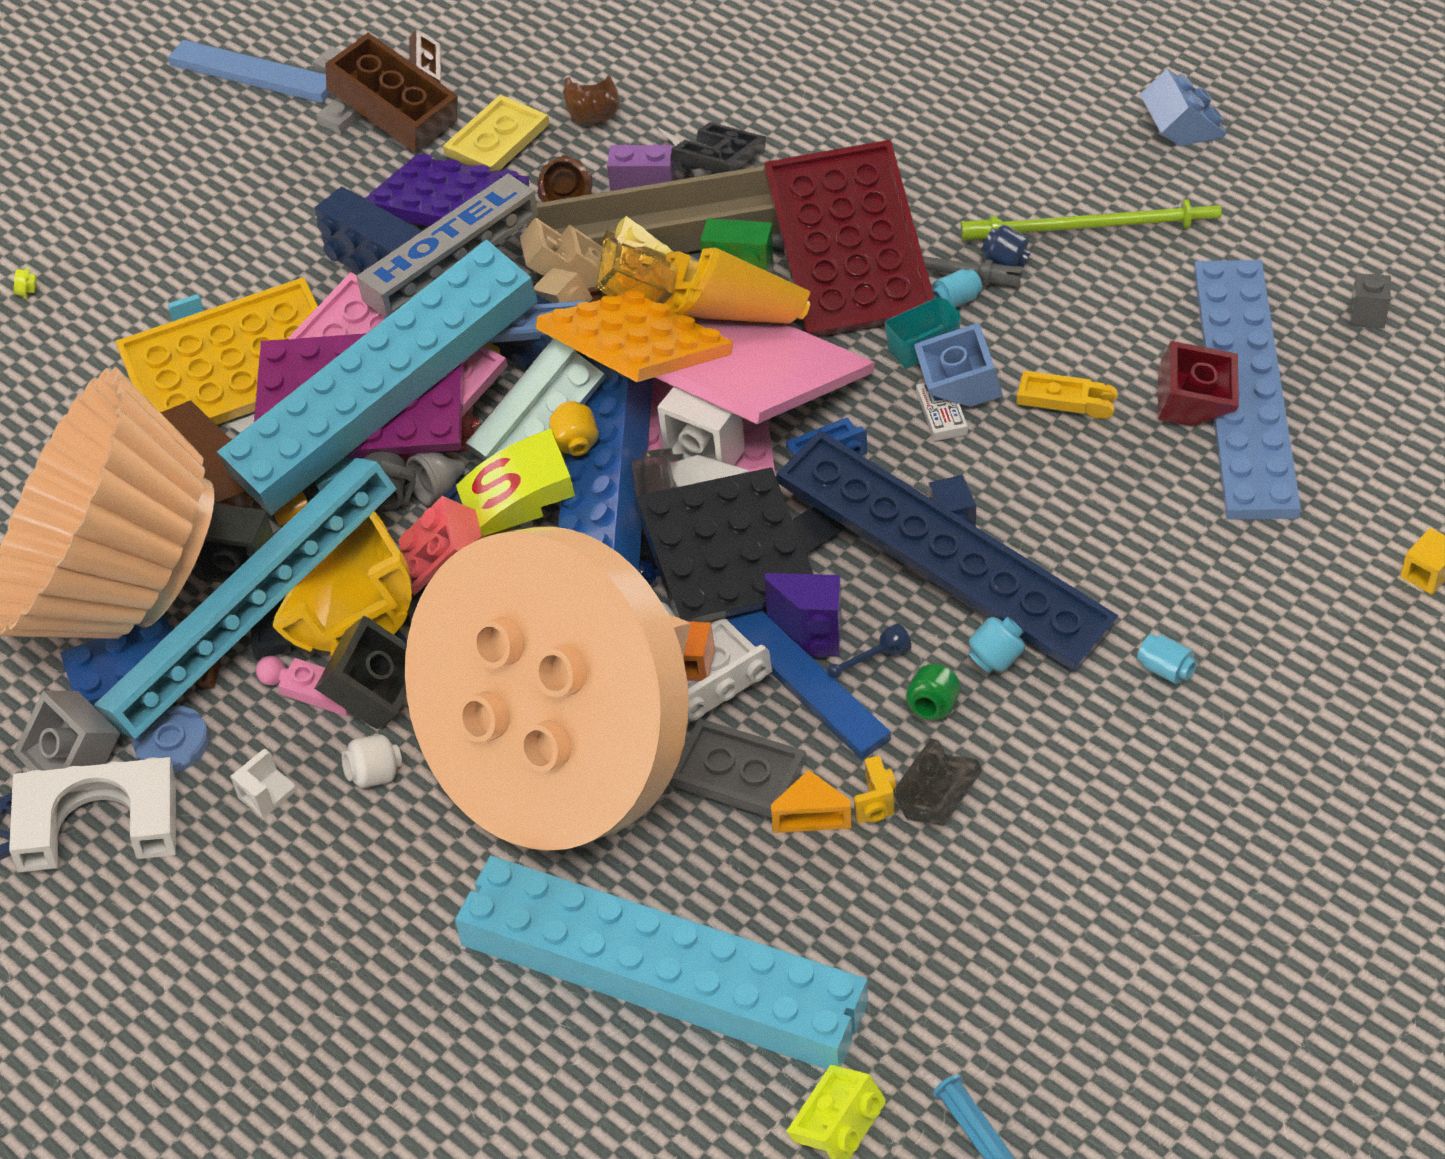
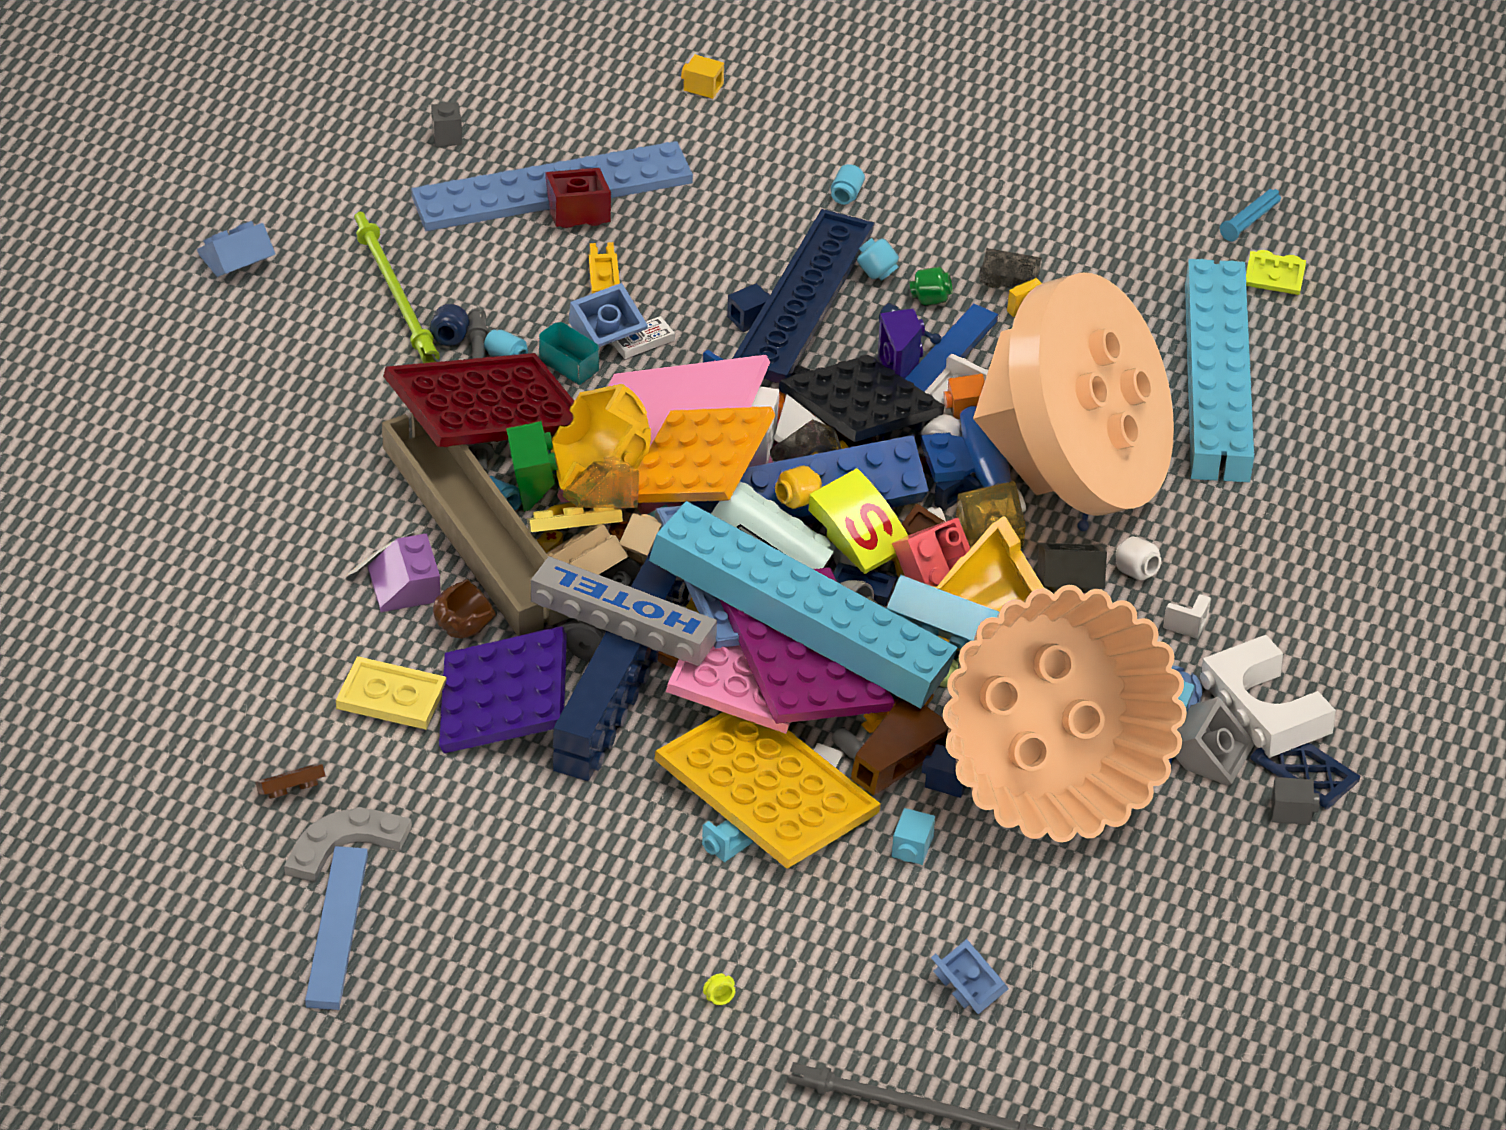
camera: 115 degrees left, 5 degrees down
reddish brown brick [325,32,458,154] -> none
reddish brown hair [563,75,620,126] -> none
black plate [670,122,766,174] -> none

